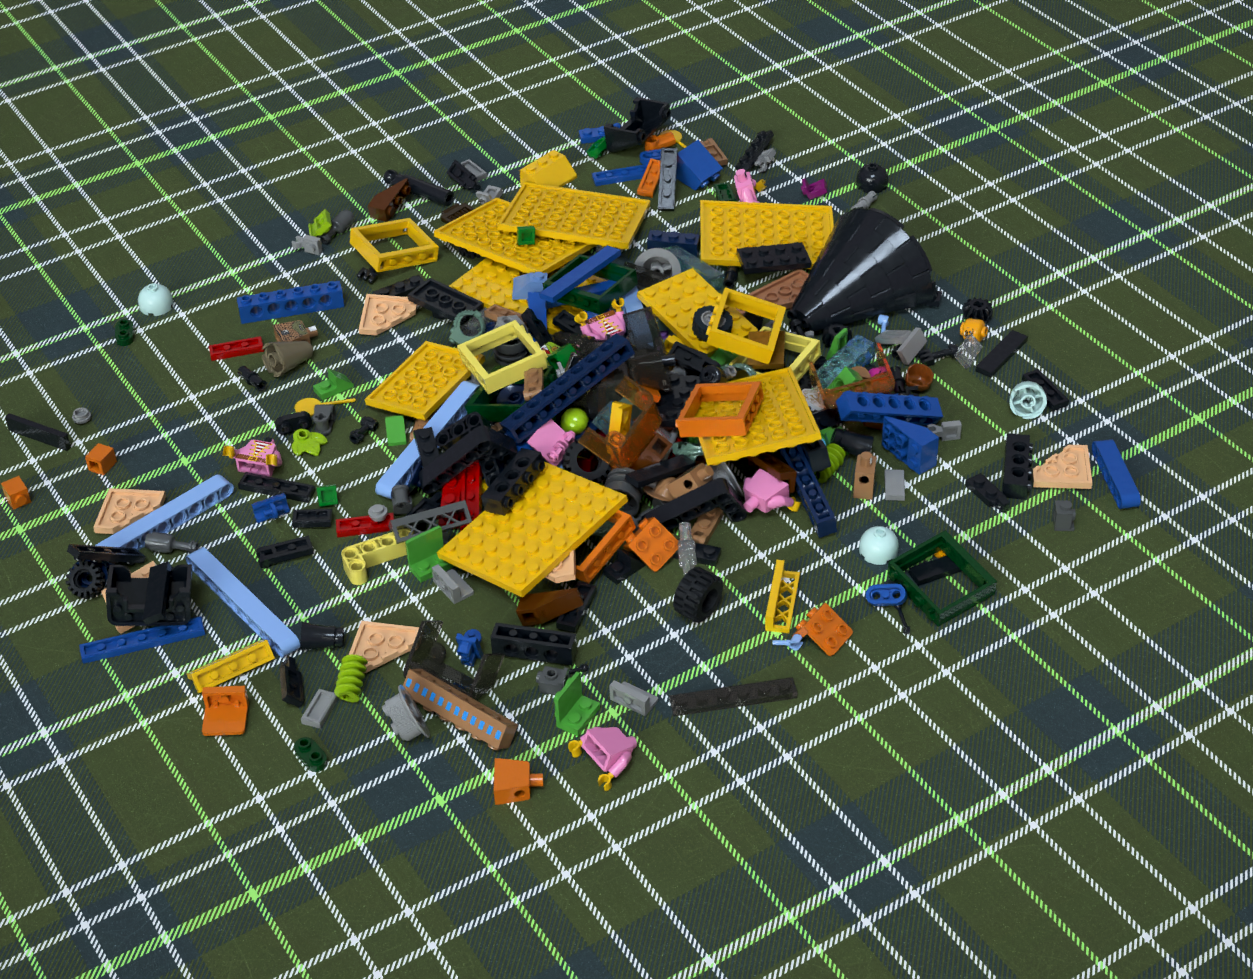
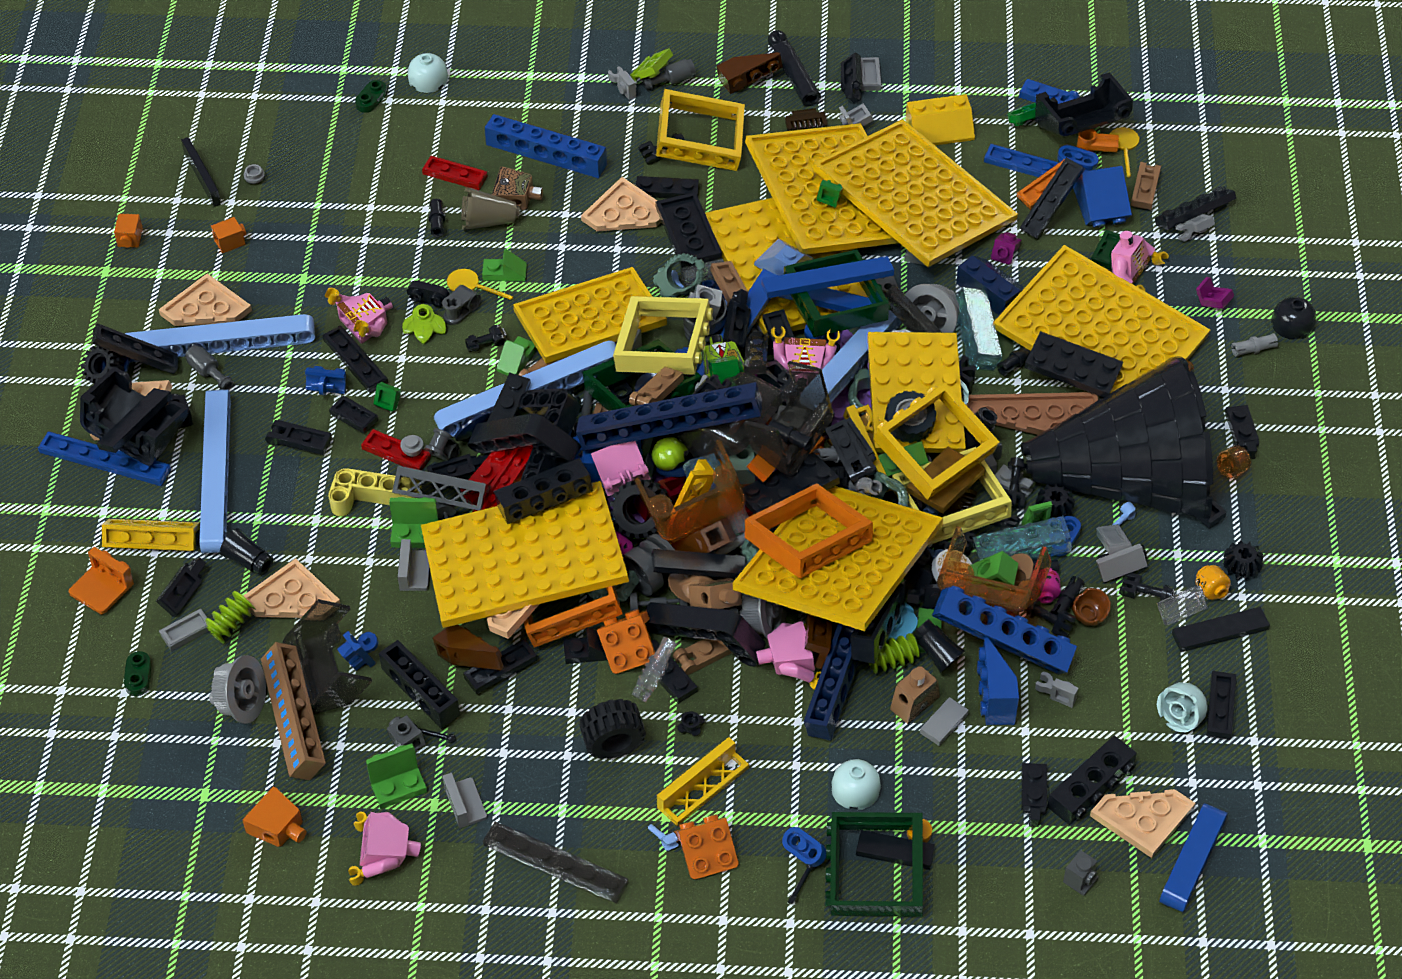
camera: 35 degrees right, 10 degrees up
black head [699,365,727,384] -> none
none -> black plate [677,711,705,736]
none -> magenta bracket [991,232,1022,264]

